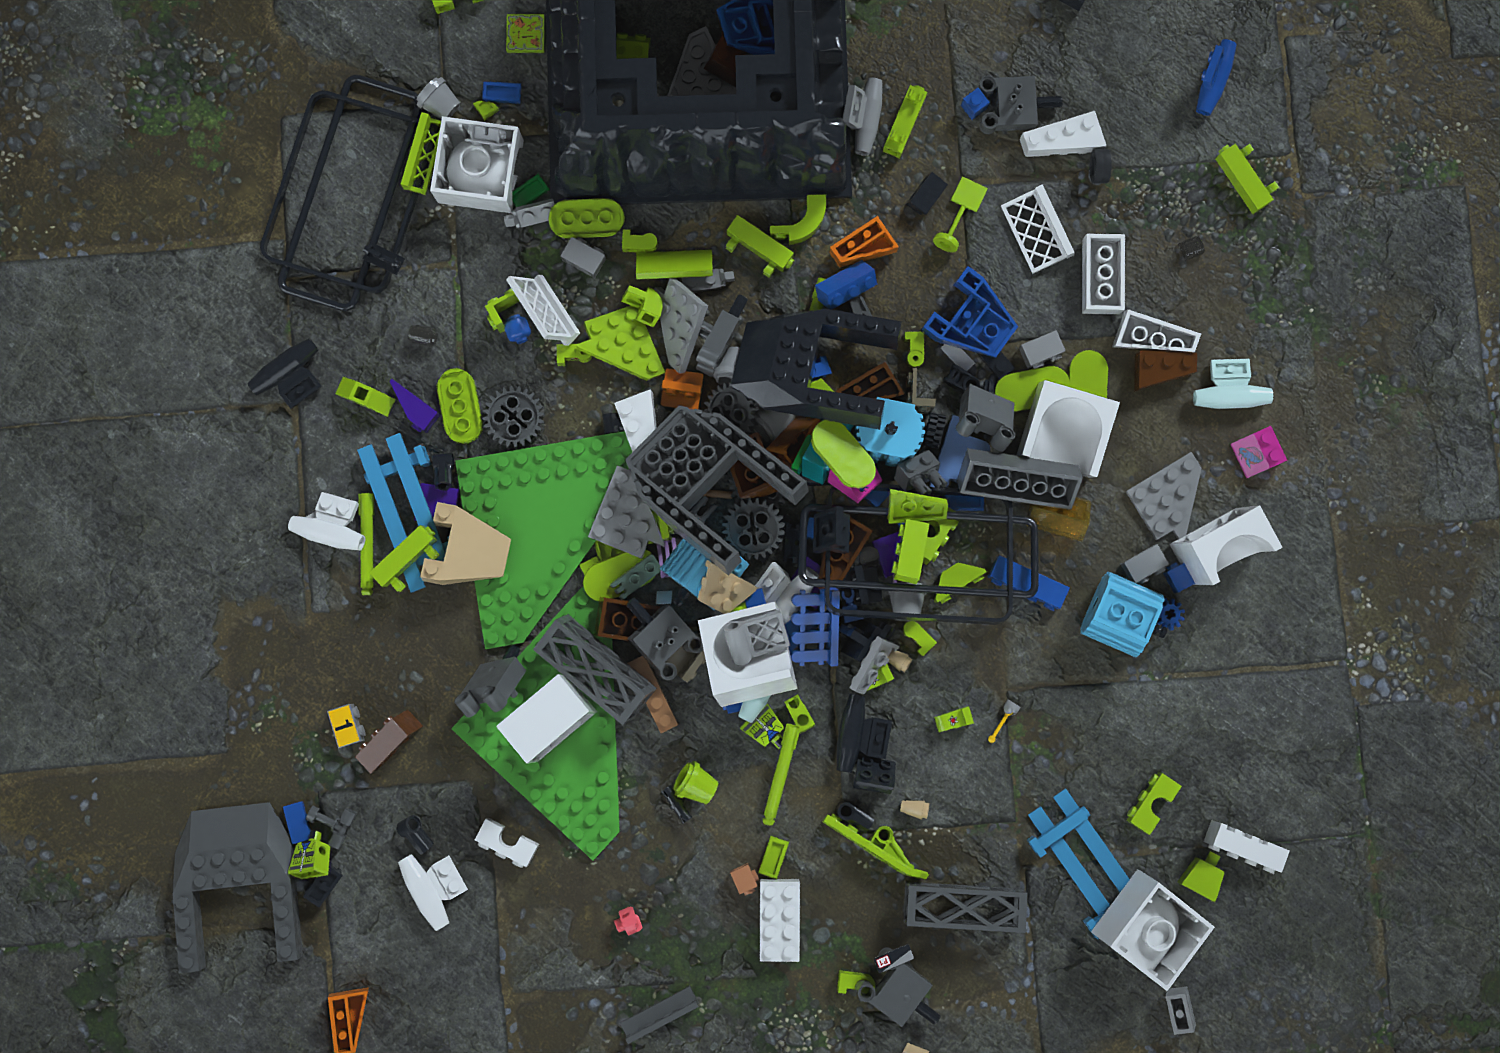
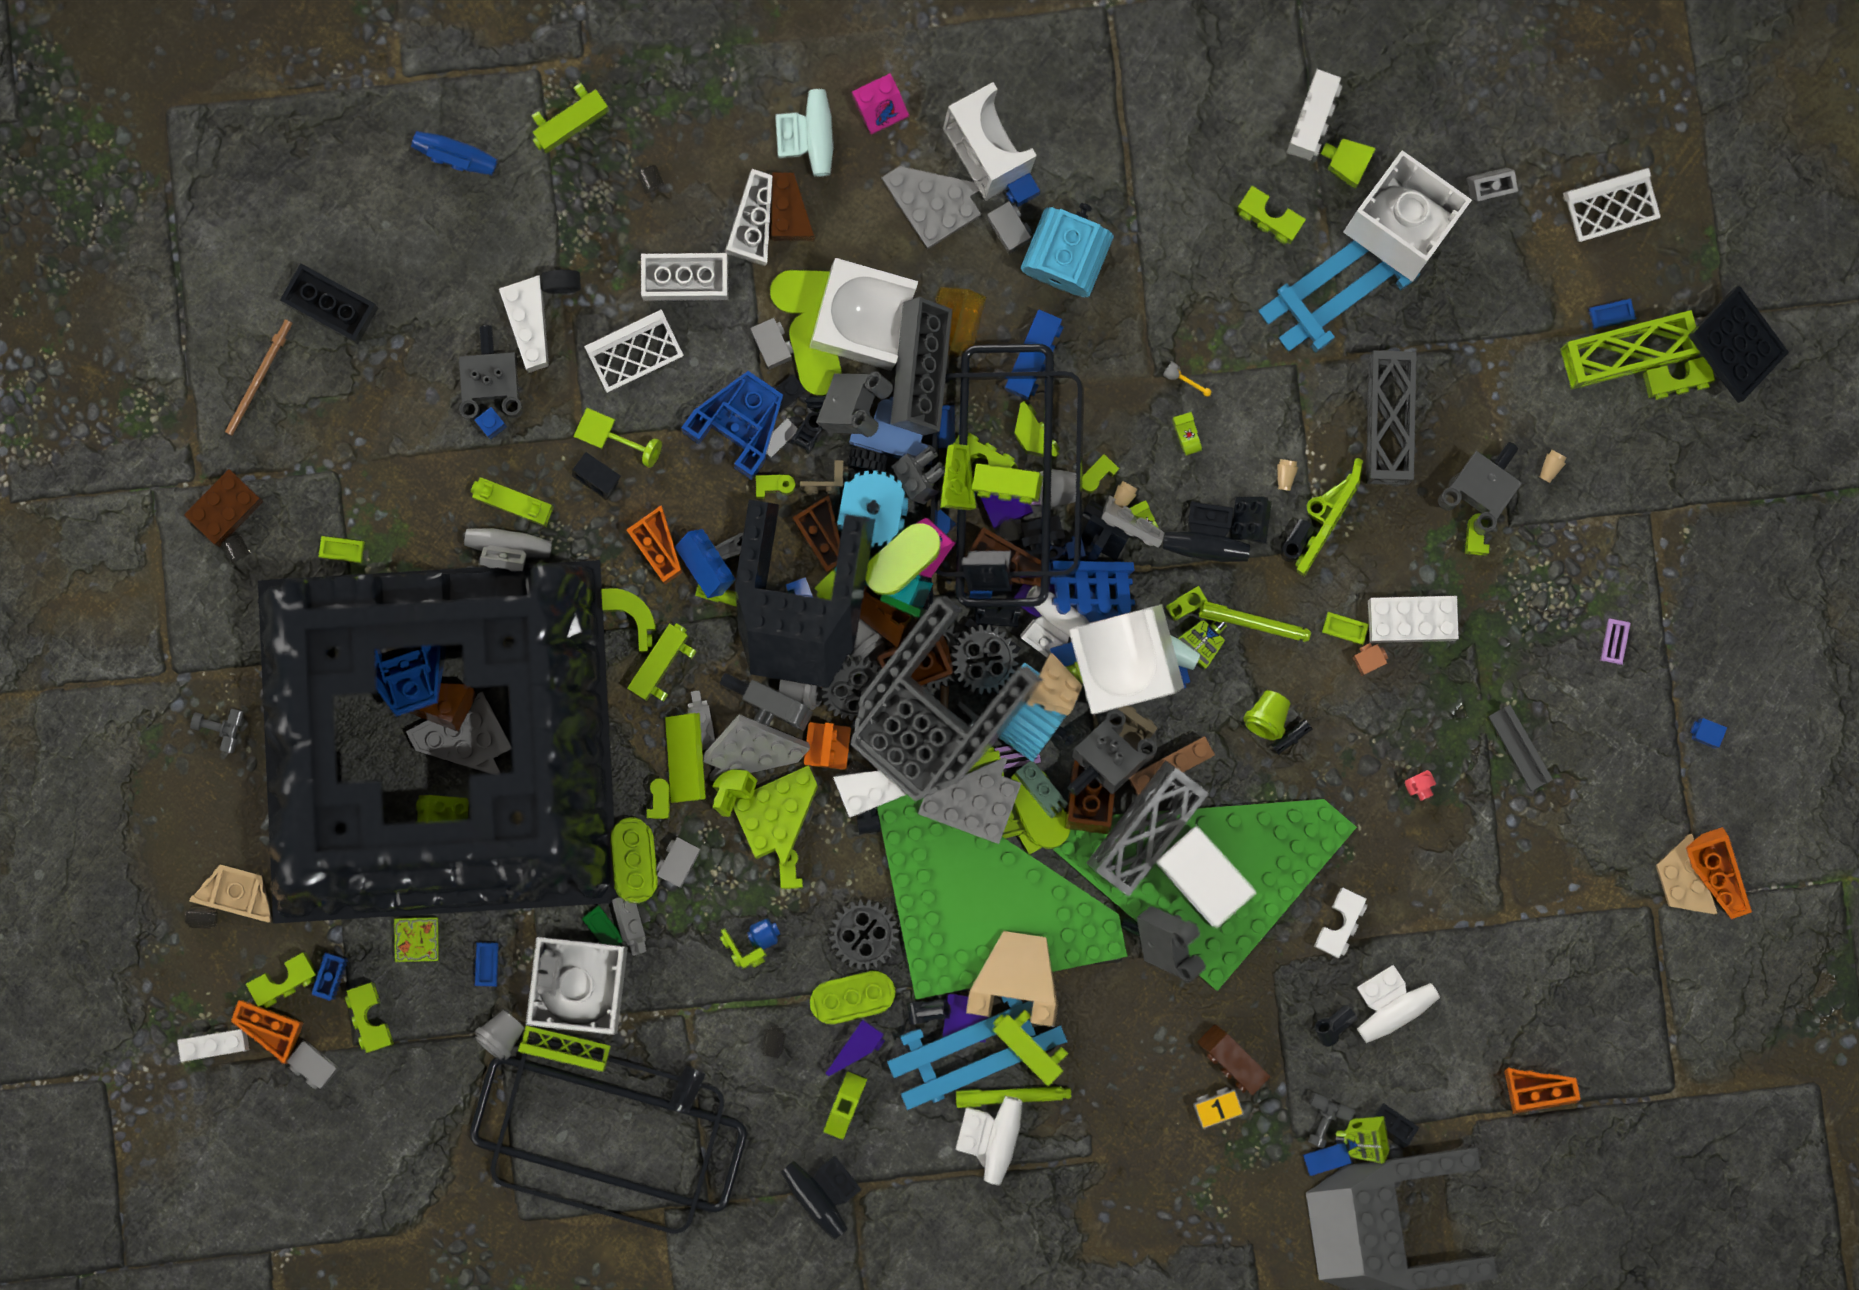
camera: 90 degrees left, 0 degrees up
lime tile [473,101,500,121] -> none
white fence [506,275,580,346] -> none
white sticker [656,591,672,604] -> none
light grey piece [723,609,790,666] -> none
sticker [874,944,914,973] -> none
blue gear [1157,598,1185,631] -> none

